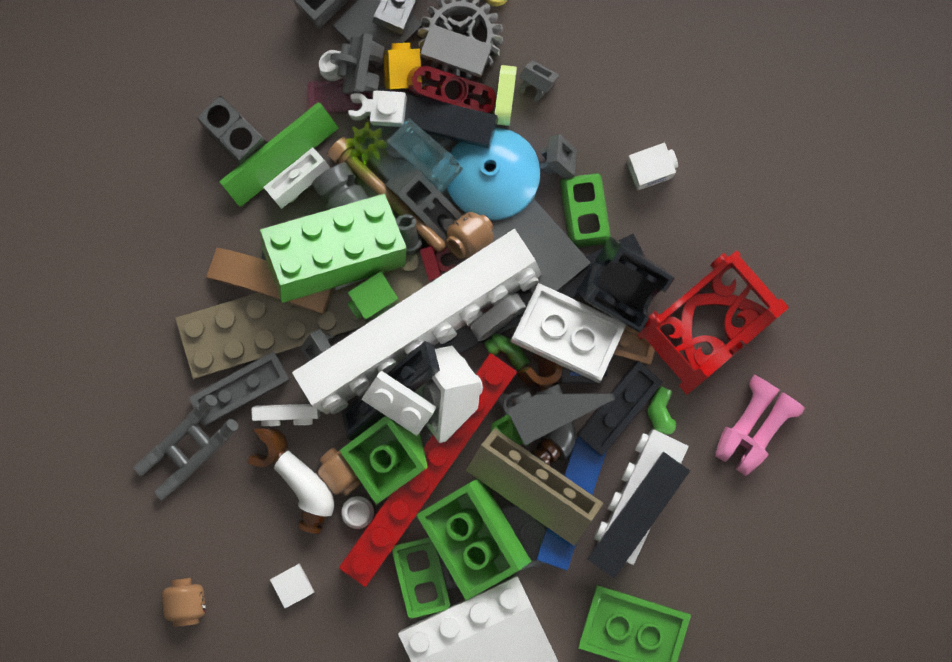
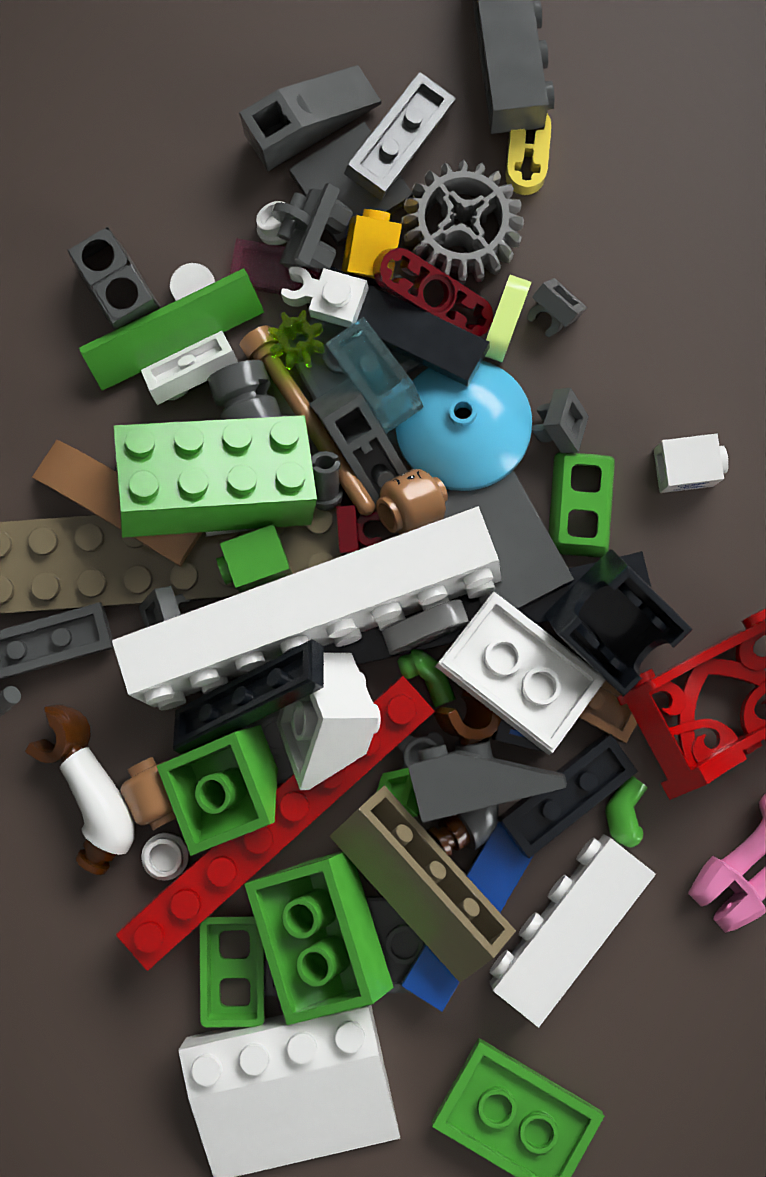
camera: 10 degrees right, 0 degrees up
white plate [252,404,321,426] -> none
white tile [270,564,315,608] -> none
white plate [361,371,436,436] -> none
light grey tile [420,24,492,77] -> none
black tile [587,451,690,578] -> none
none -> white tile [170,263,215,301]

